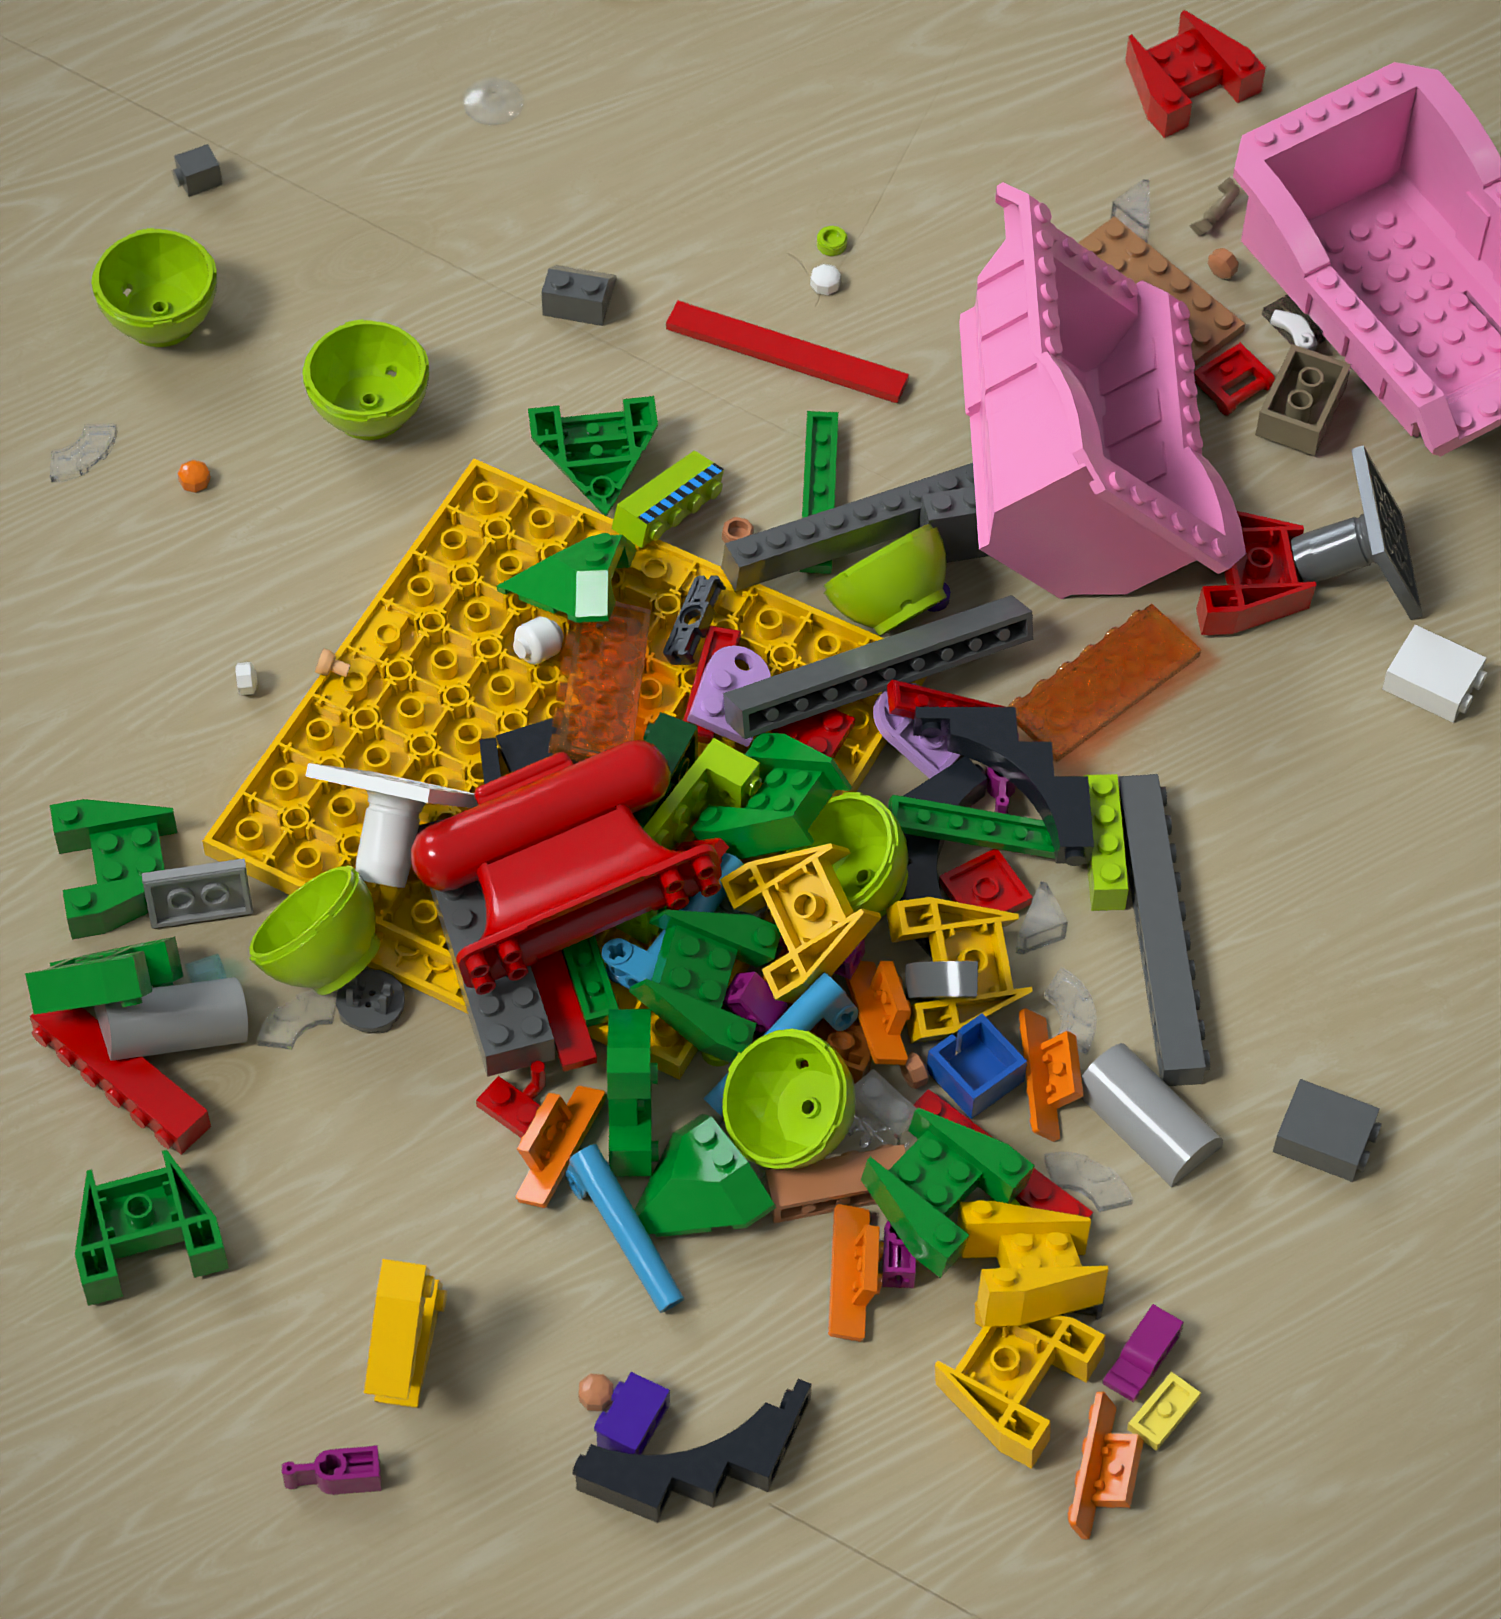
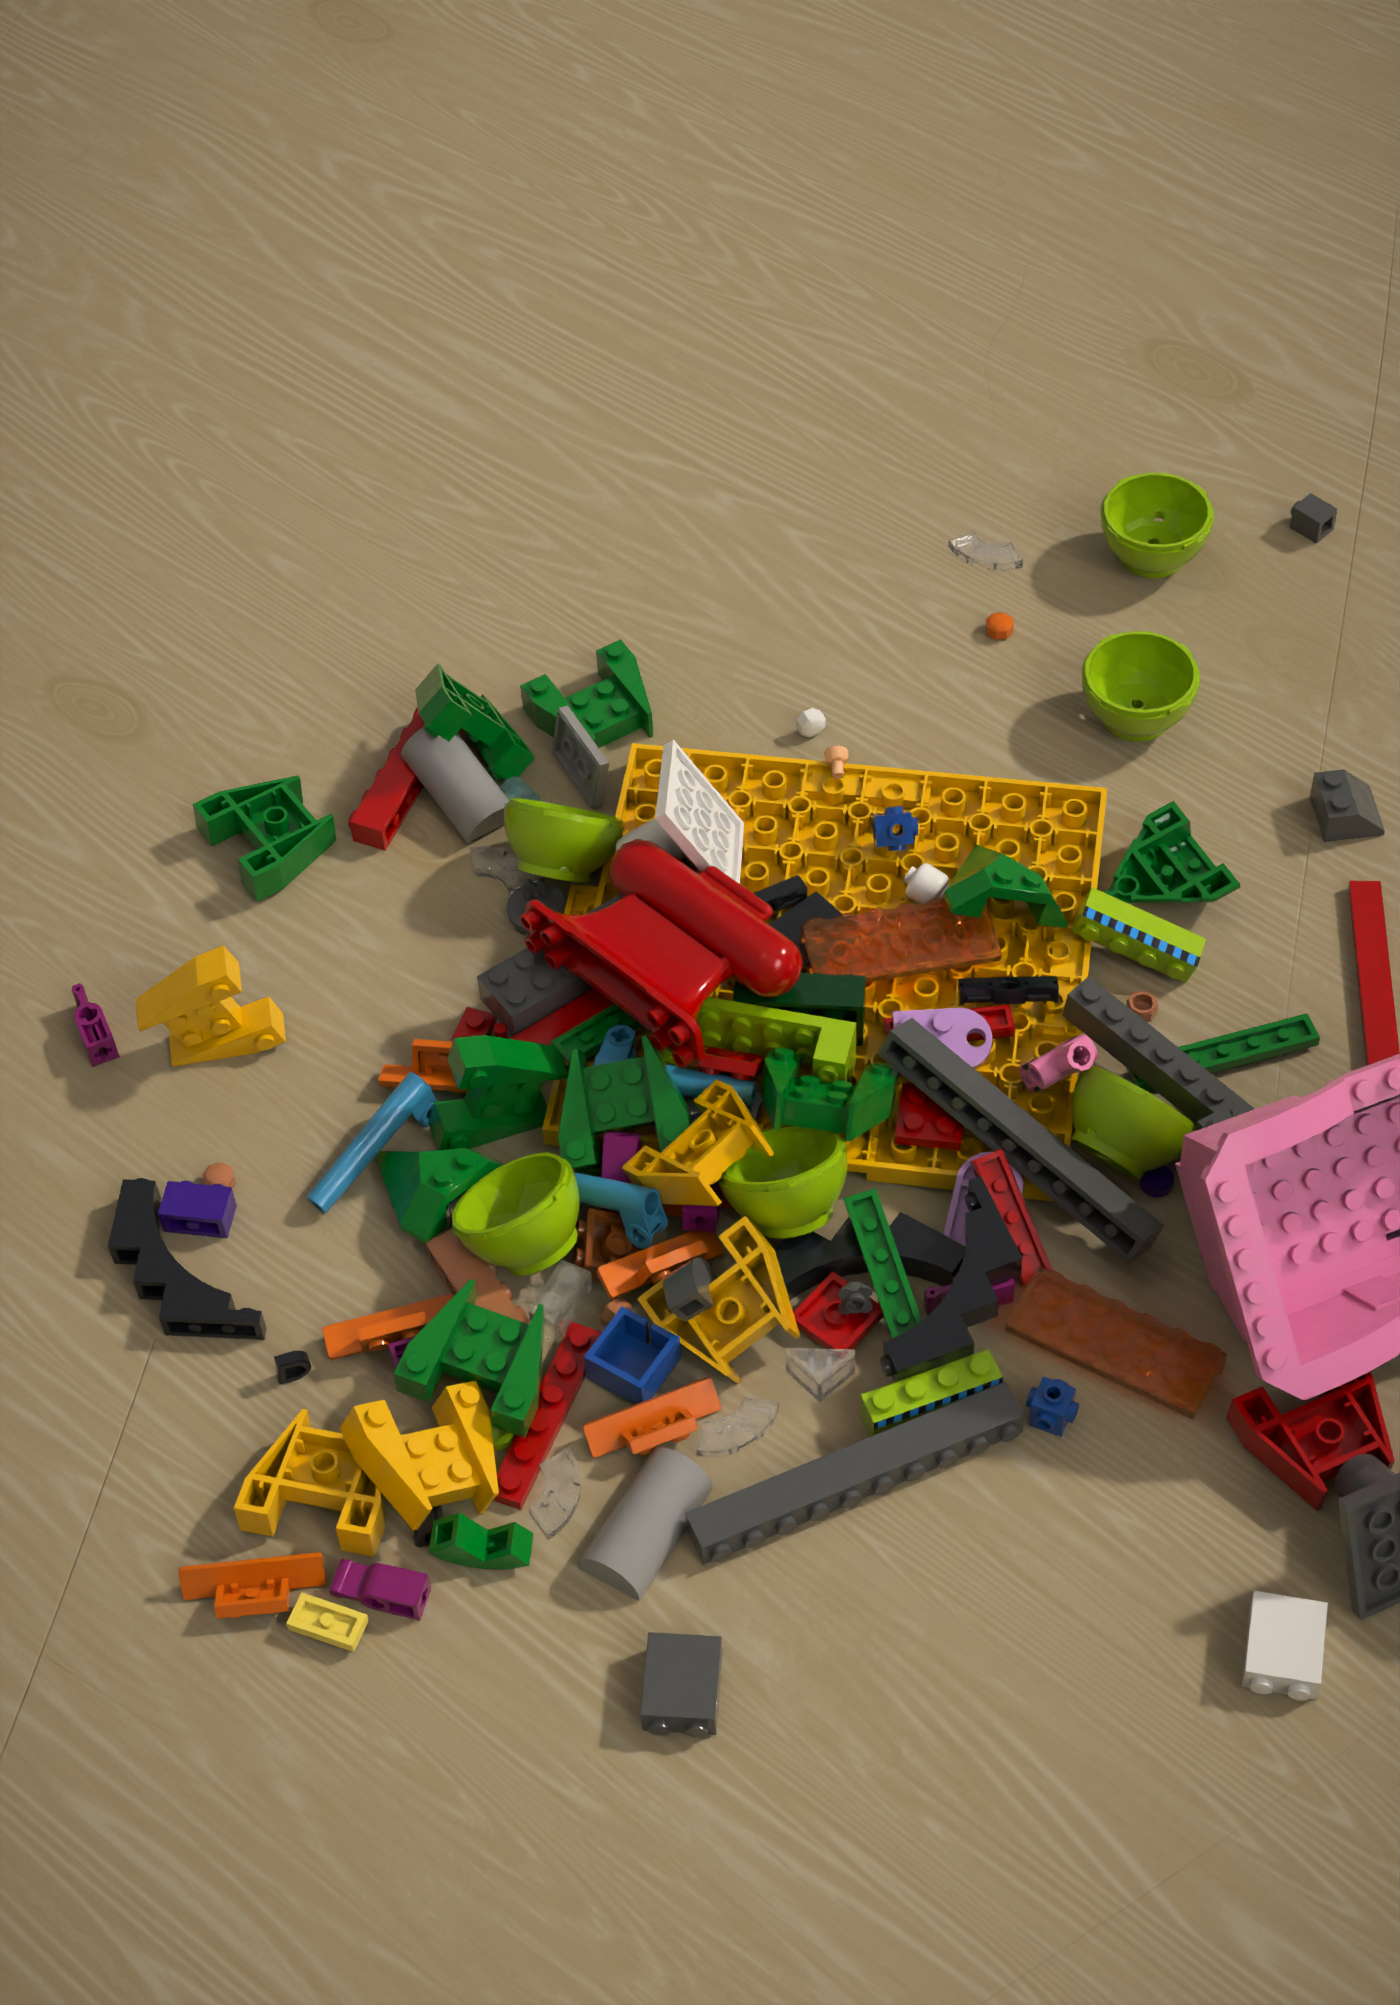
camera: 75 degrees right, 5 degrees down
none -> black tile [274,1351,311,1384]
none -> green brick [429,1512,533,1570]
none -> dark grey plate [838,1282,873,1315]
none -> blue brick [871,806,918,851]
none -> bright pink connector [1018,1034,1098,1093]
none -> blue brick [1026,1376,1079,1437]

